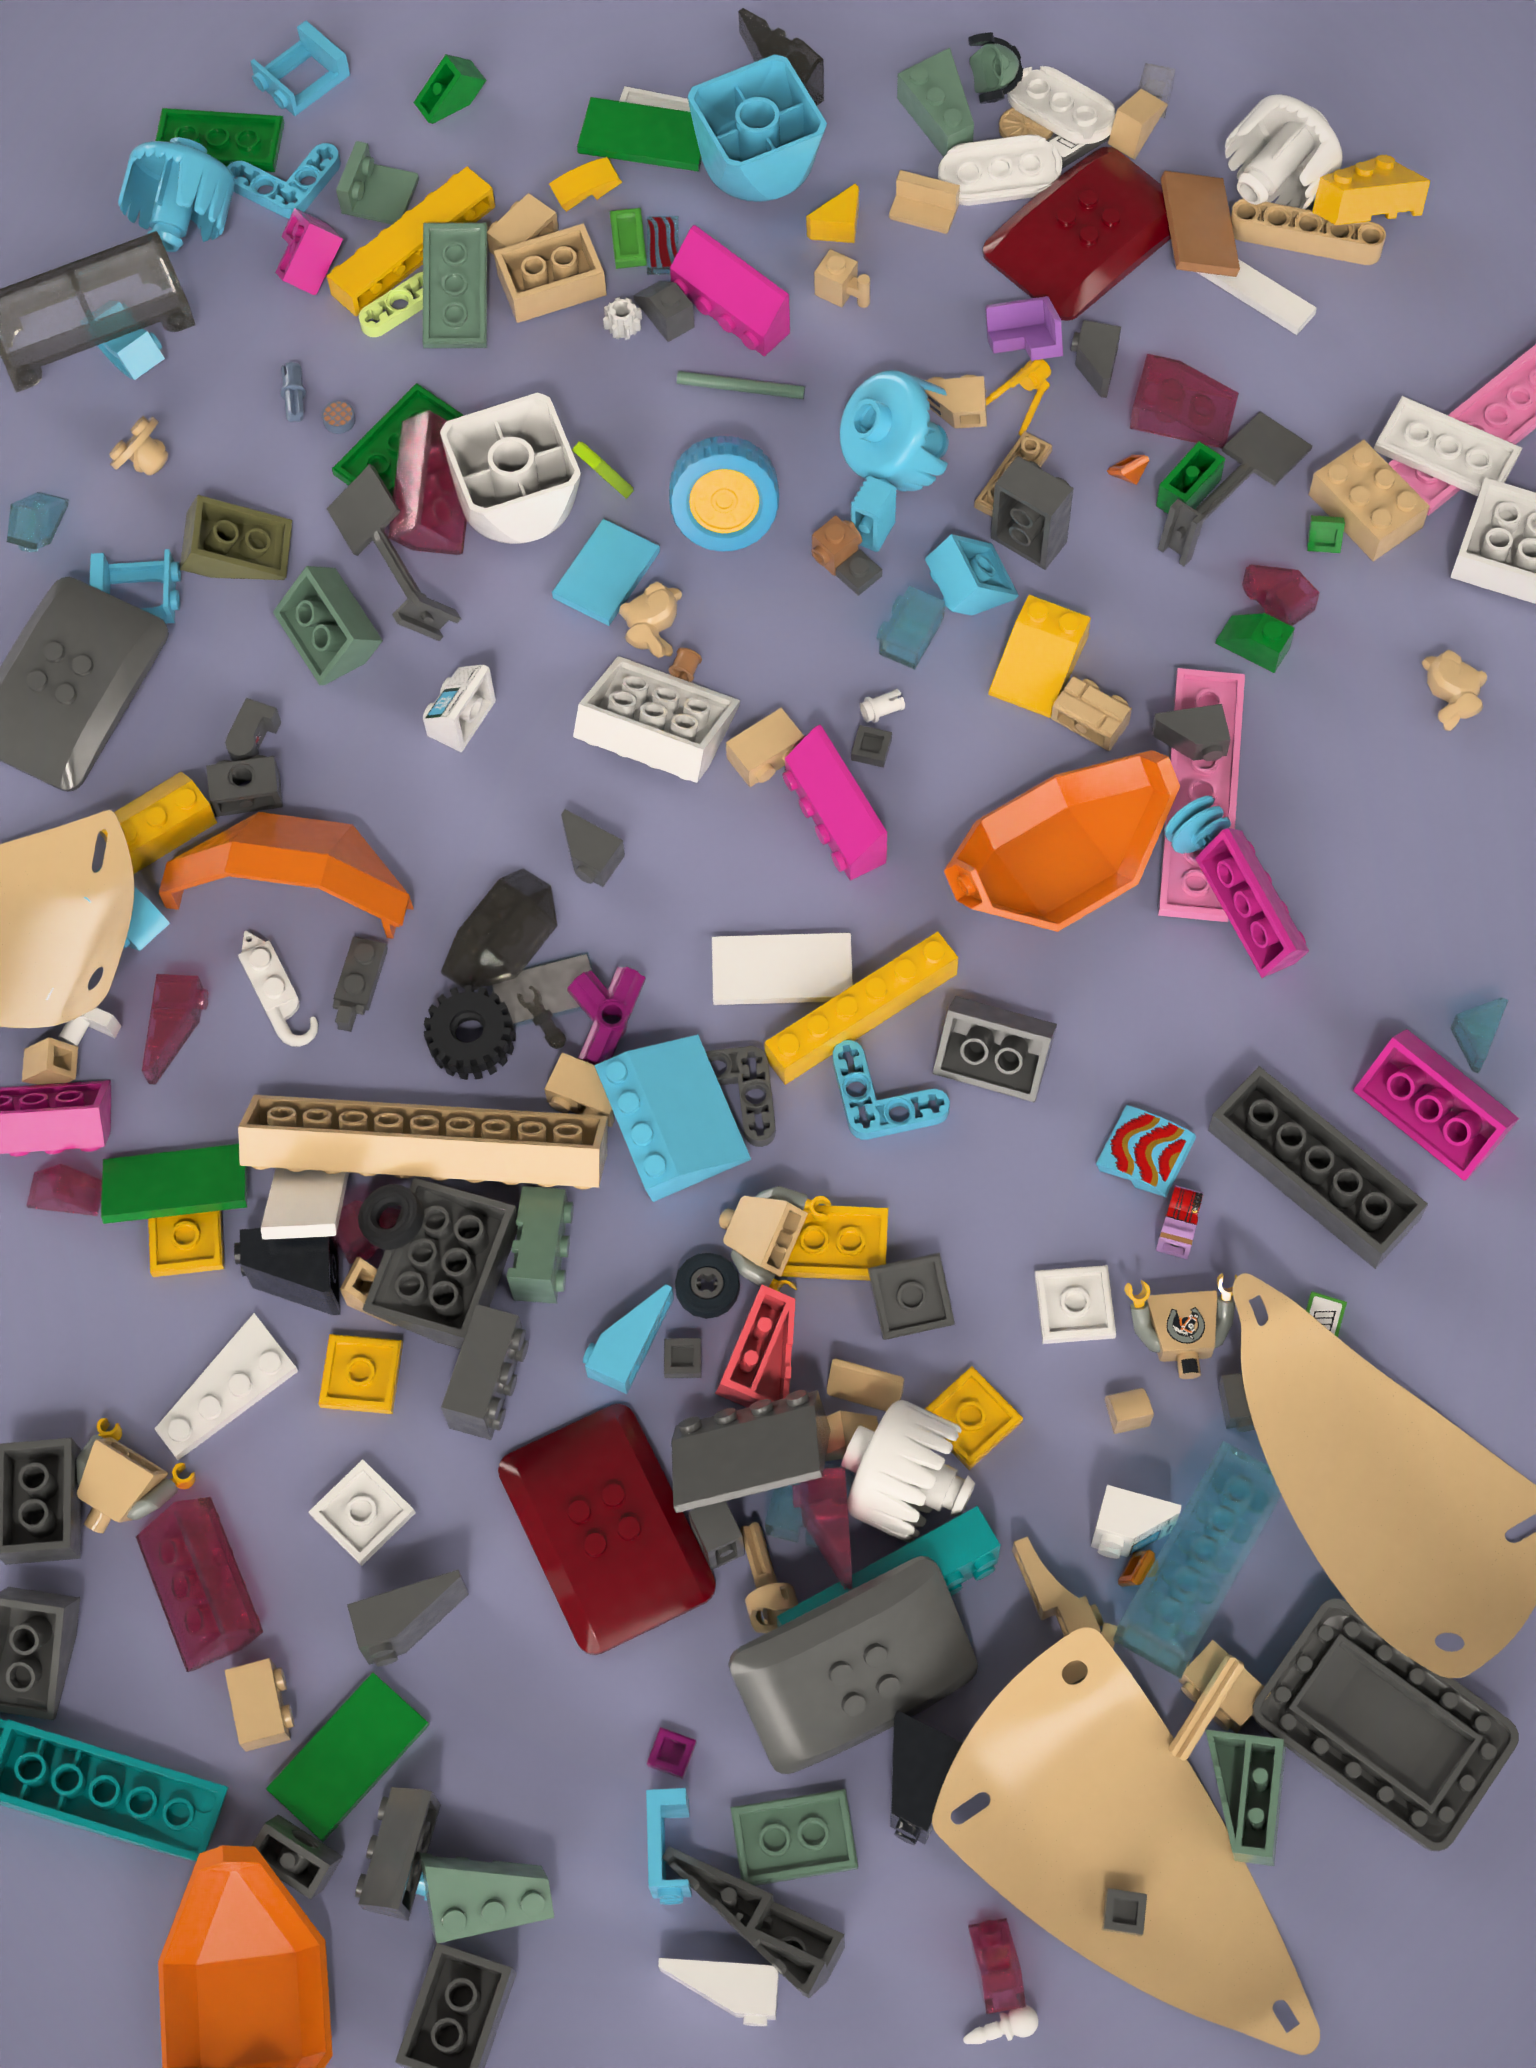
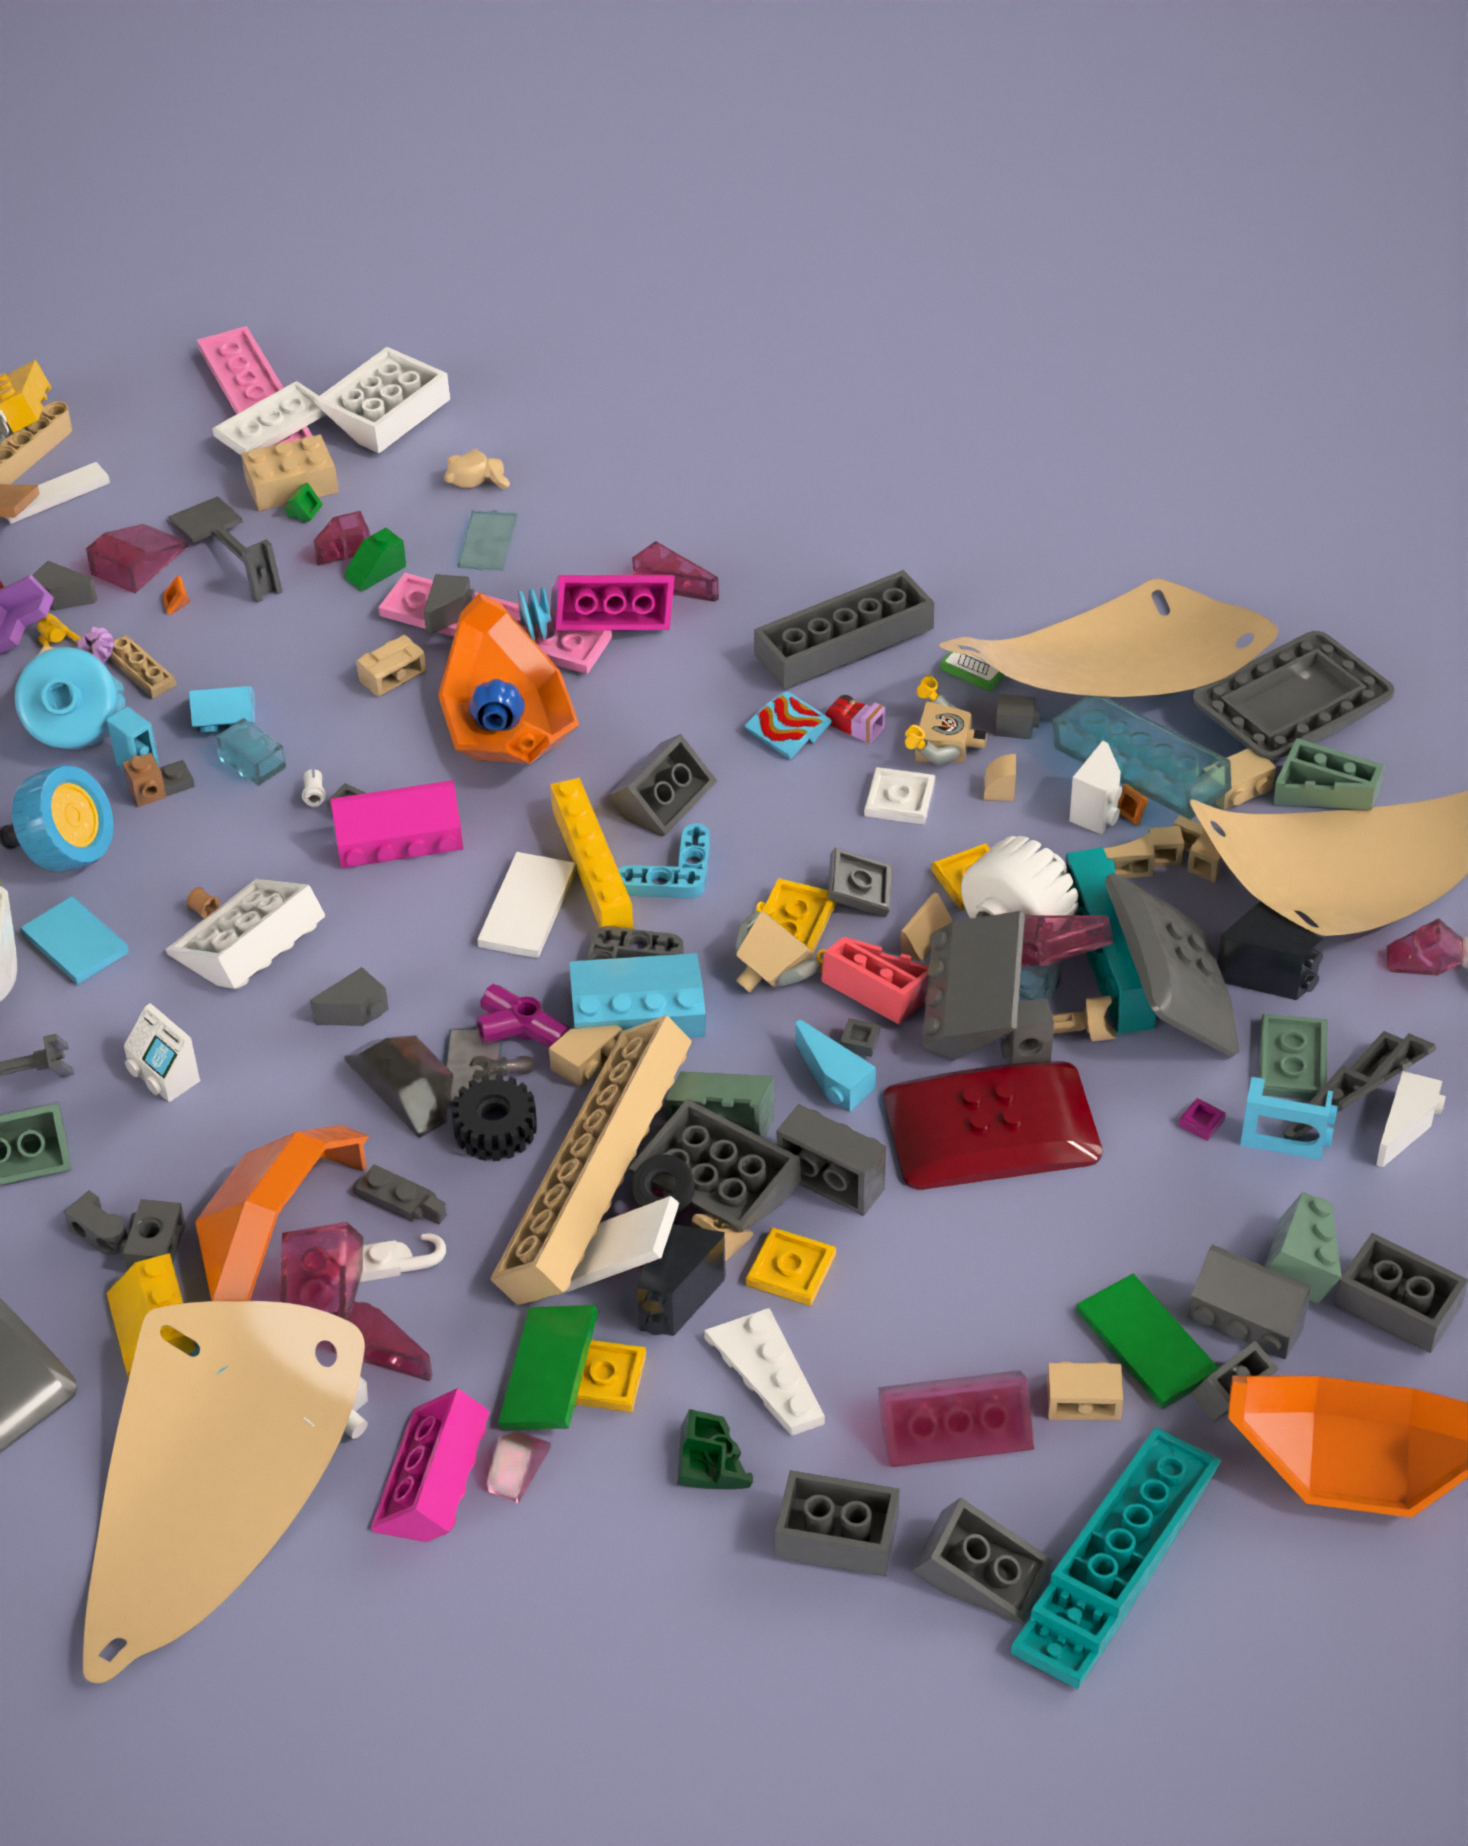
camera: 75 degrees left, 20 degrees down
tan brick [22,1037,78,1085] -> none
tan torso [76,1418,195,1534] -> none
white plate [309,1459,416,1566] -> none
dark grey slope [347,1570,469,1666] -> none
tan animal [619,582,682,658] -> none
black bush [675,1253,740,1319] -> none
tan brick [726,708,805,787] -> none
yellow slope [988,595,1091,718] -> none
dark grey brick [991,456,1074,570] -> none
dark grey plate [1102,1888,1147,1936] -> none
green brick [1156,441,1225,514] -> none
tan axle [1169,1655,1244,1761] -> none
dark pink slope [1353,1029,1519,1181] -> none
clear light blue slope [1450,998,1508,1074] -> none
none -> lavender gear [75,626,114,663]
none -> clear pink slope [280,1222,363,1321]
none -> clear light blue piece [457,510,517,571]
none -> blue plant [468,679,525,731]
none -> clear pink slope [632,541,719,602]
none -> dark green slope [677,1409,753,1489]

